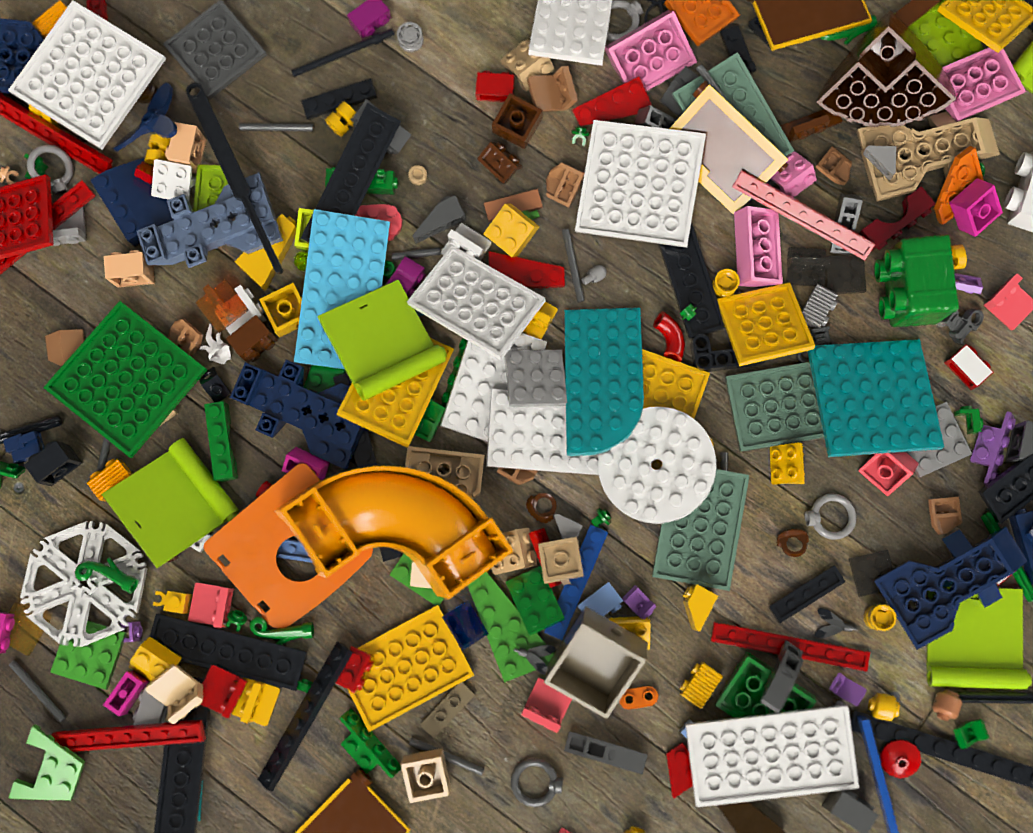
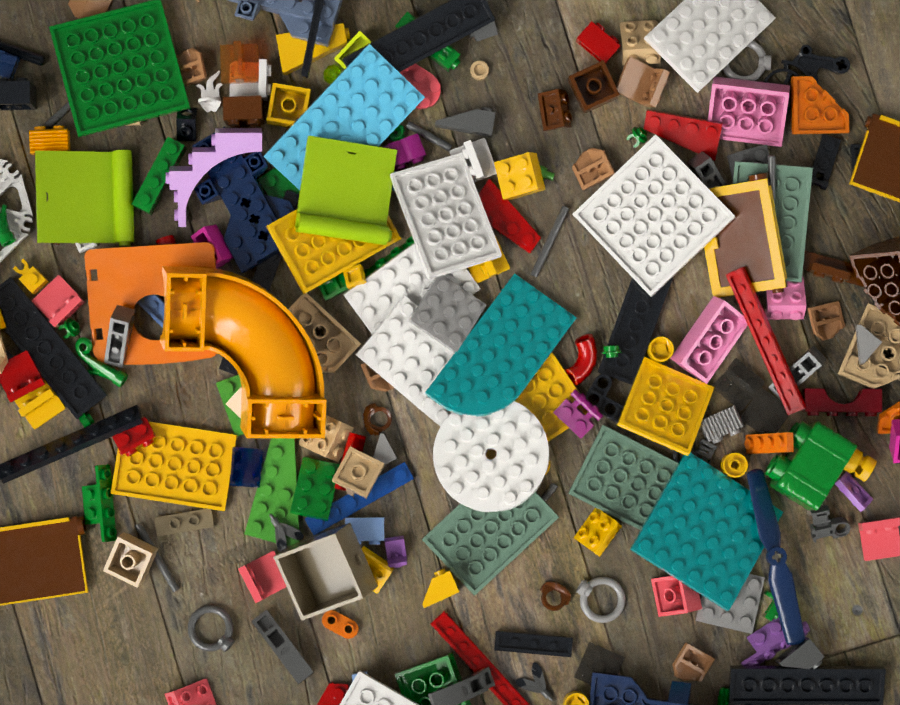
camera: 30 degrees right, 5 degrees up
nougat tile [484,189,543,222] -> none
light grey cylinder [581,265,607,285] -> none
green plate [591,508,612,527] -> none
yellow brick [679,661,723,709] -> none
white brick [944,344,994,390] -> none
none -> dark grey slope [104,305,136,368]
none -> lavender arch [166,128,262,227]
none -> yellow tile [343,264,367,289]
none -> magenta plate [553,389,603,439]
none -> yellow wheel [720,453,748,478]
none -> orange plate [744,432,794,454]
none -> dark blue piece [747,469,805,645]

